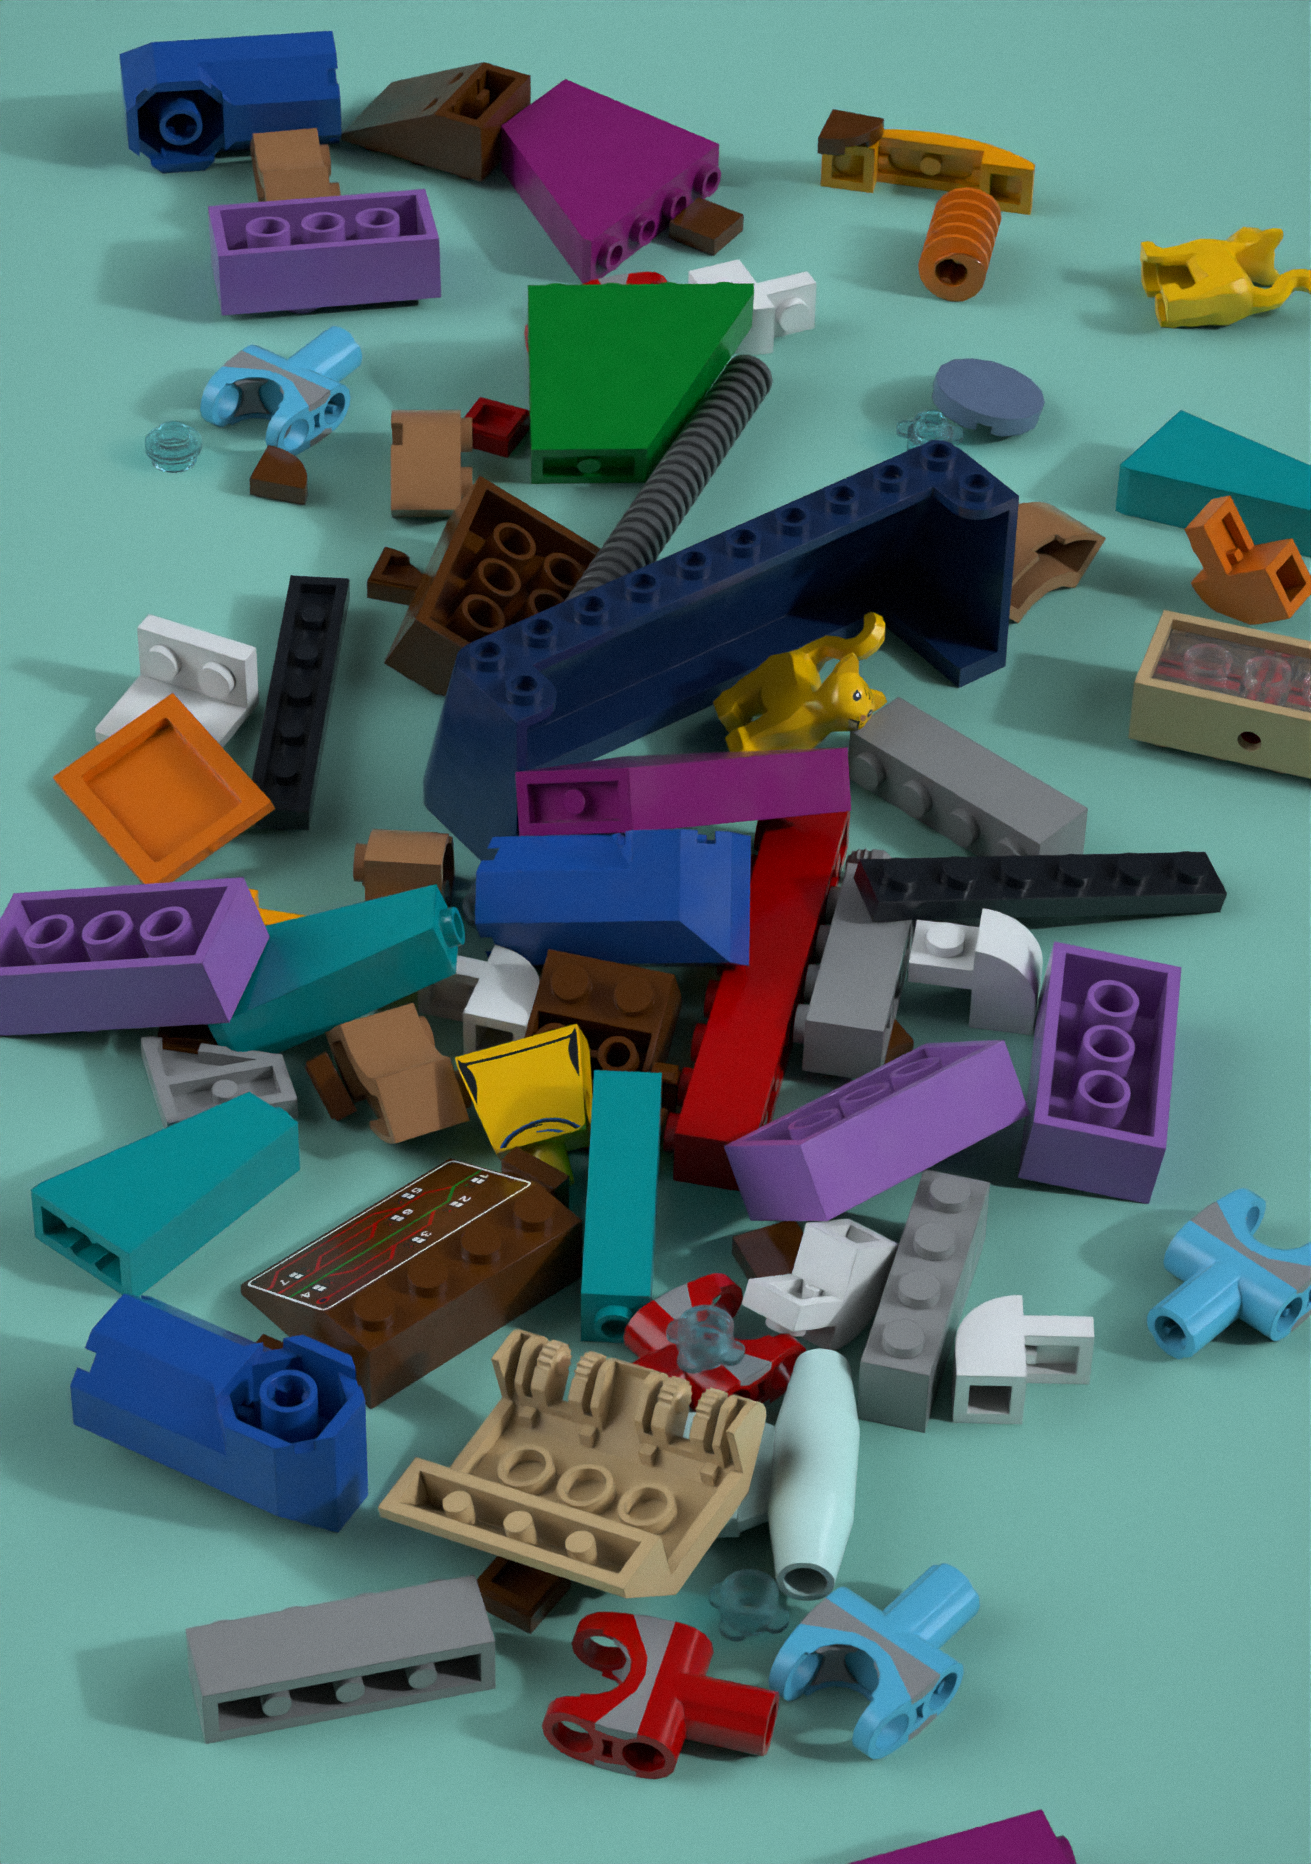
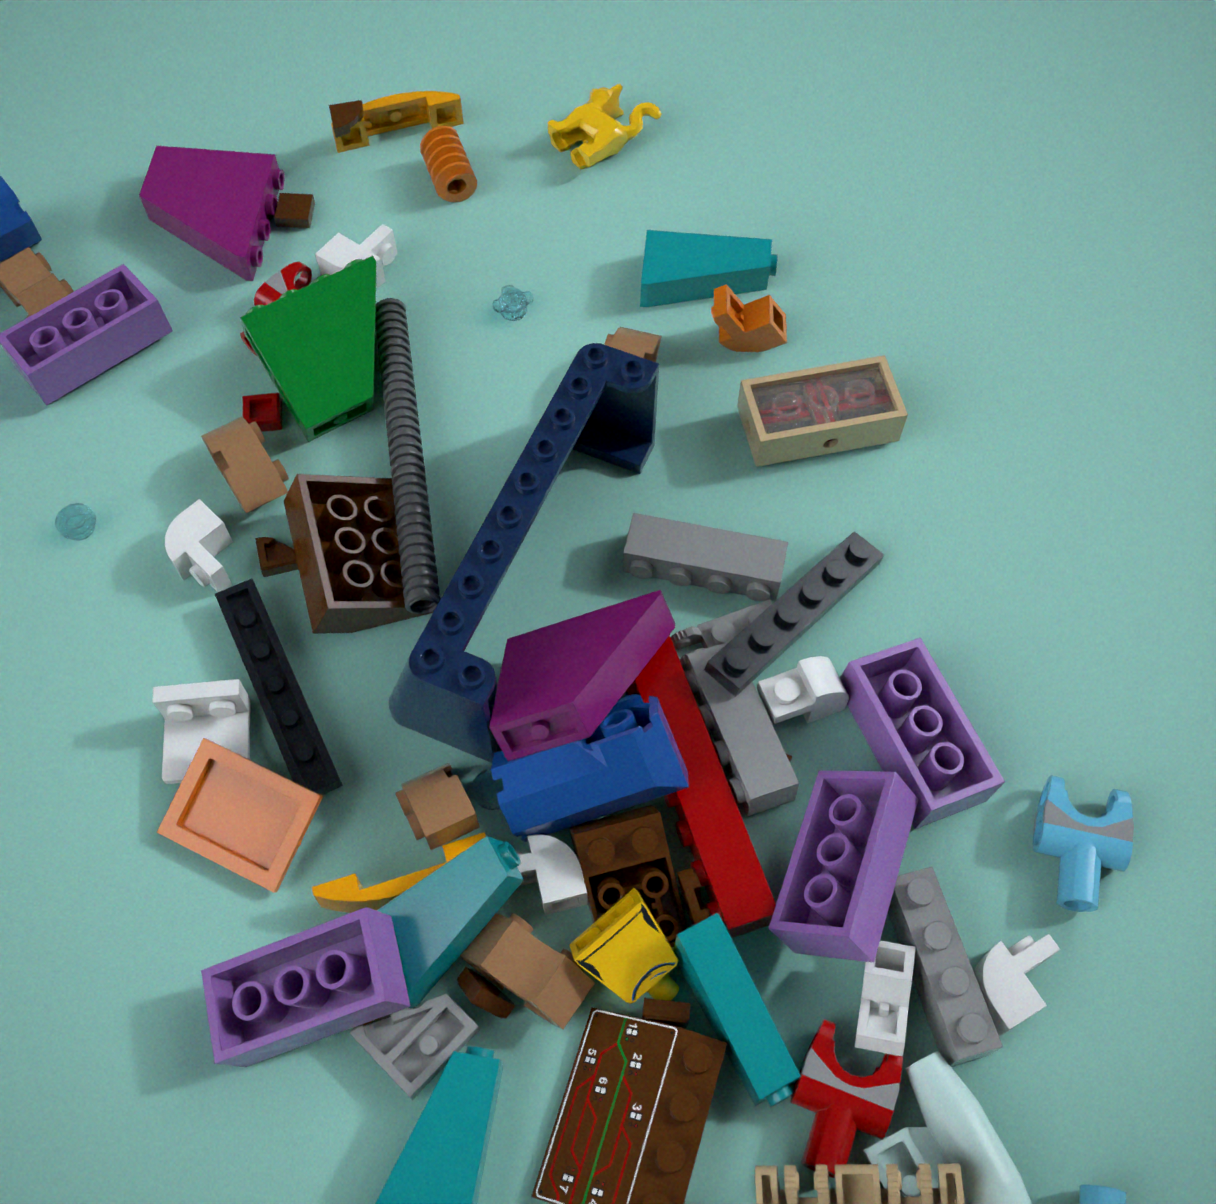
camera: 30 degrees left, 20 degrees up
medium azure connector [200,326,362,456] -> none
reddish brown tile [249,445,308,505] -> none
reddish brown slope [341,62,531,182] -> none
clear light blue plate [666,1305,745,1373] -> none
yellow animal [713,612,887,752] -> none
reddish brown tile [732,1221,803,1280] -> none
sand blue tile [932,358,1045,437] -> none
none -> white brick [165,499,233,592]

